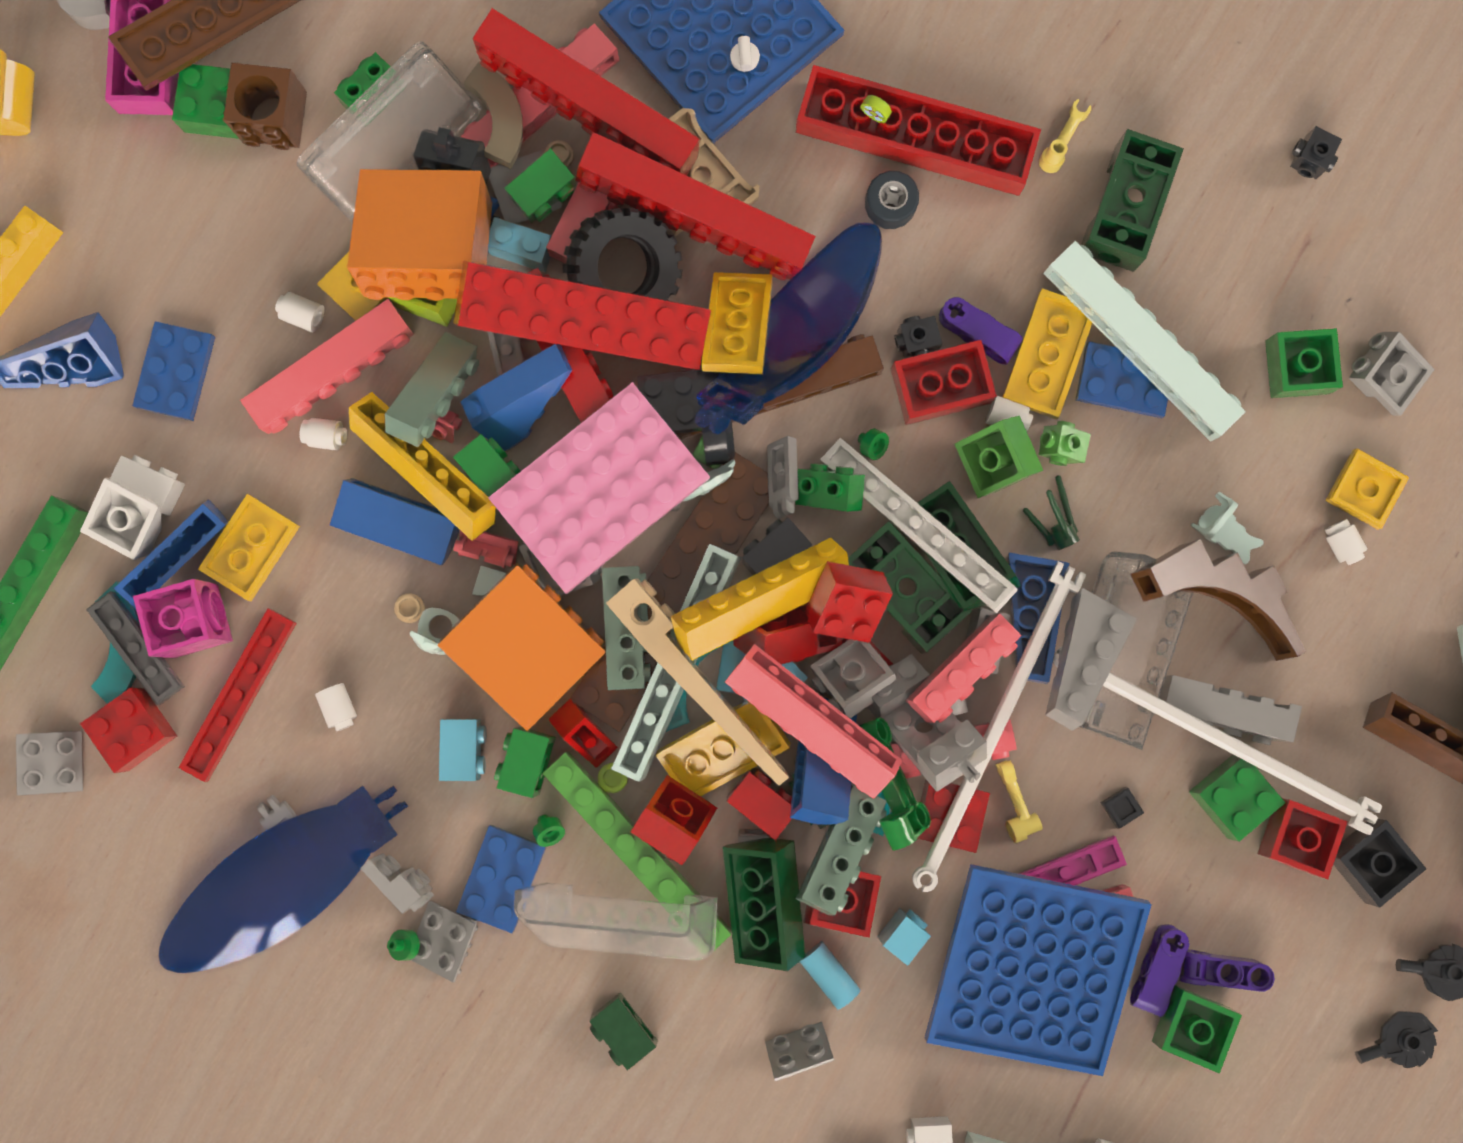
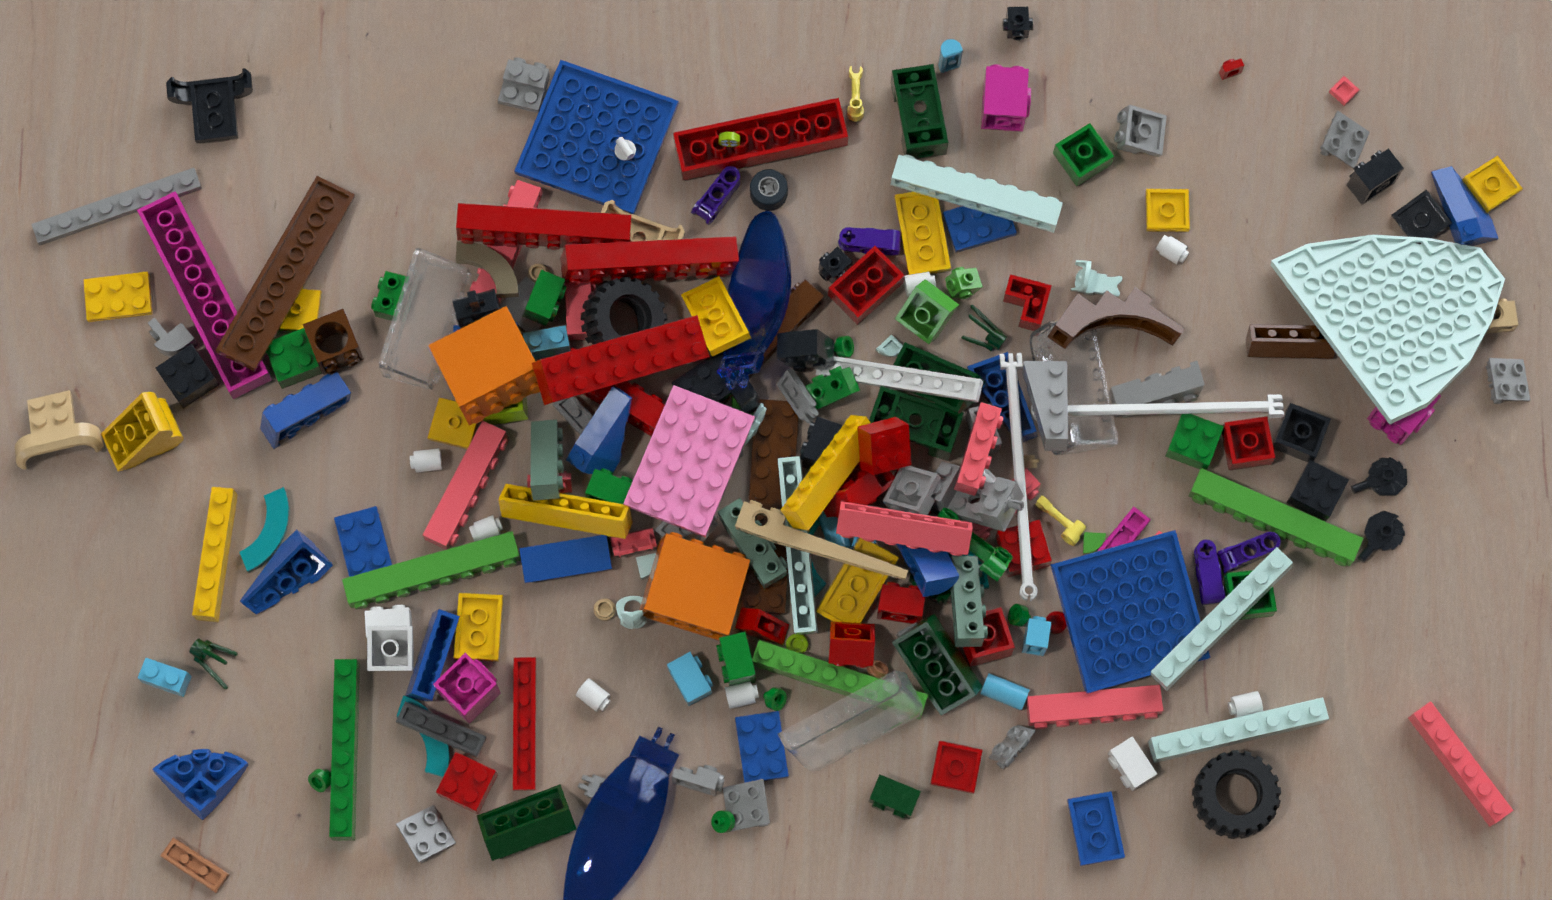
camera: 30 degrees left, 10 degrees down
black tile [1100,787,1144,829] -> none
none -> black brick [155,344,219,409]
none -> teal tile [239,487,290,573]
none -> blue wedge [260,372,351,449]
none -> yellow plate [279,289,321,332]
none -> bright green brick [342,531,521,610]
none -> dark green slope [477,784,577,861]
none -> dark purple piece [691,166,741,225]
none -> white brick [725,681,759,709]
none -> black brick [777,329,834,372]
none -> nougat plate [867,660,889,680]
none -> light aqua tile [876,334,903,357]
none -> red plate [930,741,983,794]
none -> medium azure brick [938,39,963,73]
none -> dark pink brick [981,64,1031,132]
none -> red brick [1003,274,1052,332]
none -> green tile [1008,604,1031,627]
none -> tan plate [1024,455,1039,468]
none -> coral brick [1026,685,1163,729]
none -> red tile [1046,611,1067,634]
none -> bright green tile [1083,532,1106,555]
none -> light aqua brick [1151,547,1293,691]
none -> bright green brick [1188,468,1363,566]
none -> black brick [1286,460,1349,522]

